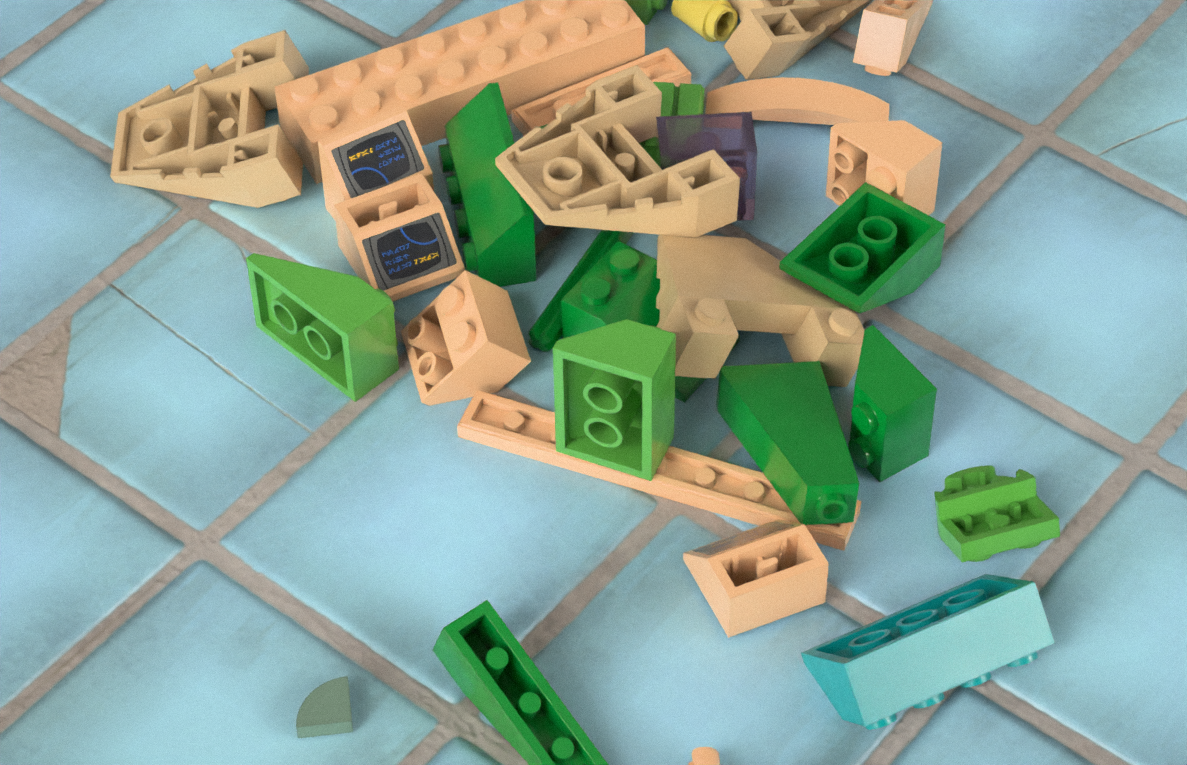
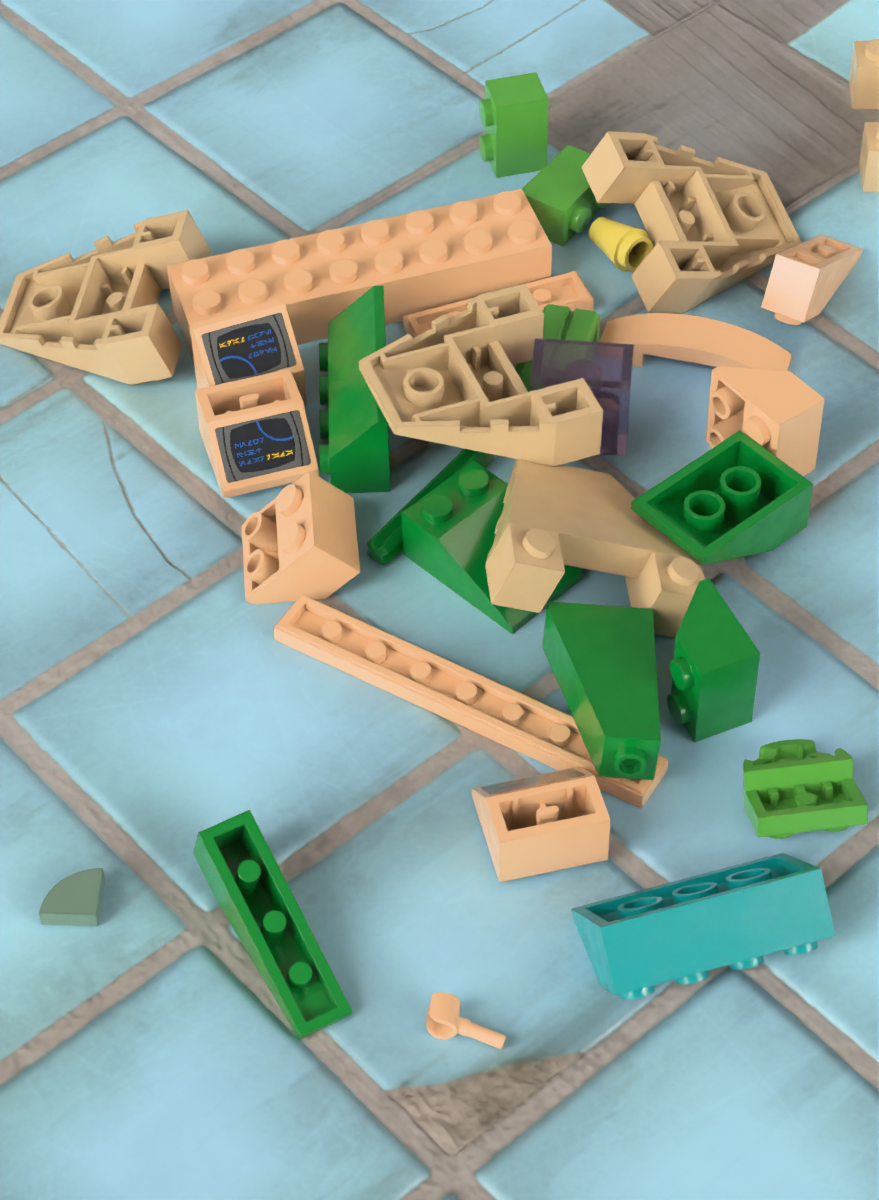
camera: 10 degrees right, 0 degrees up
bright green slope [246,253,399,402] -> none
bright green slope [553,319,676,481] -> none

